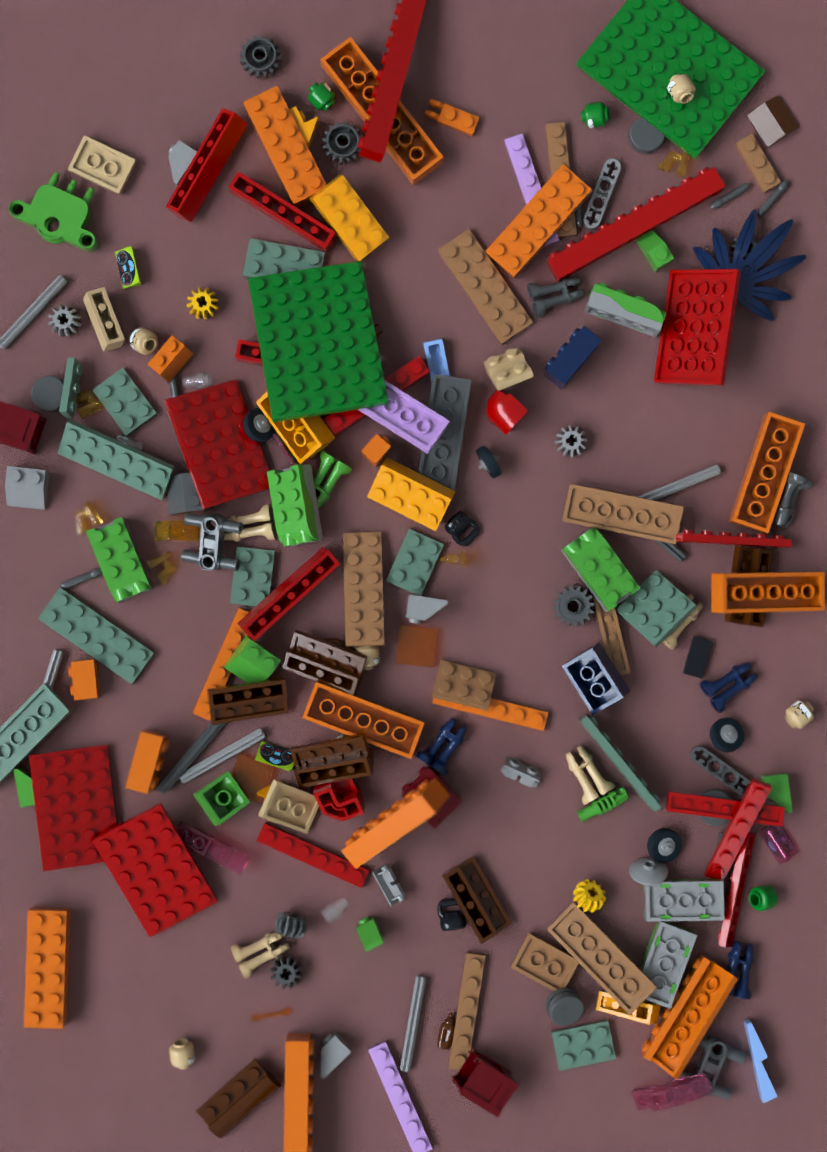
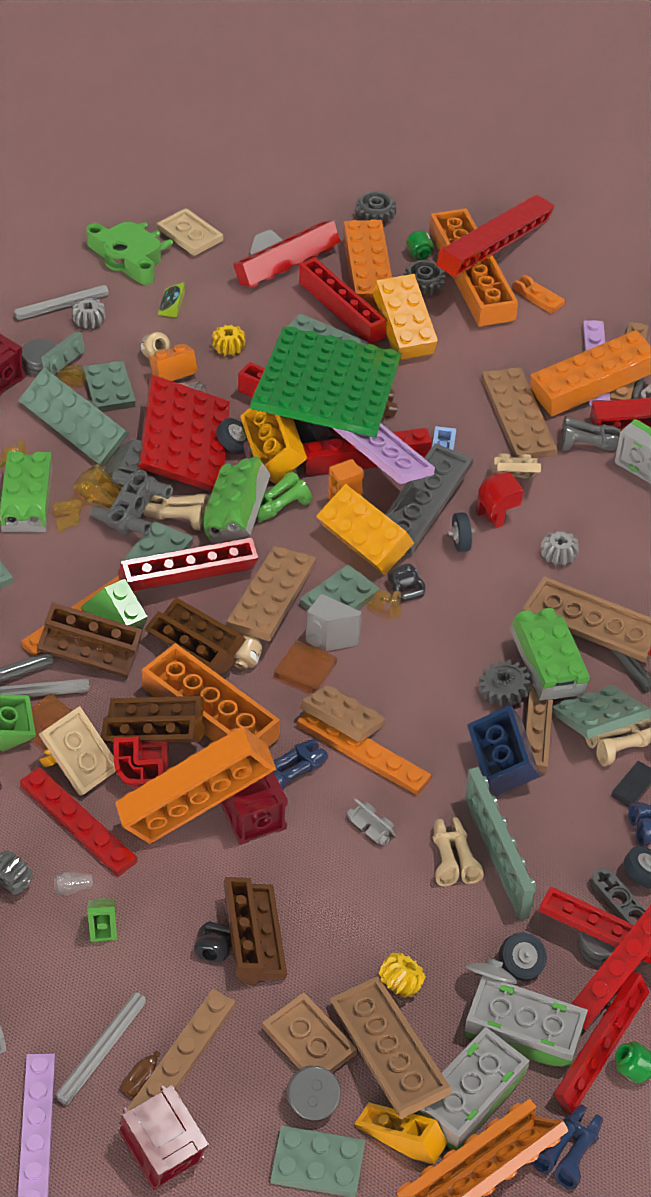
camera: 20 degrees right, 40 degrees down
tan brick [83,287,125,352] -> none
slope [255,741,294,772] -> none
light orange slope [289,106,319,148] -> none
light grey hinge [372,864,406,906] -> none
dark blue brick [544,326,602,390] -> none
bright green hinge [577,787,629,823] -> none

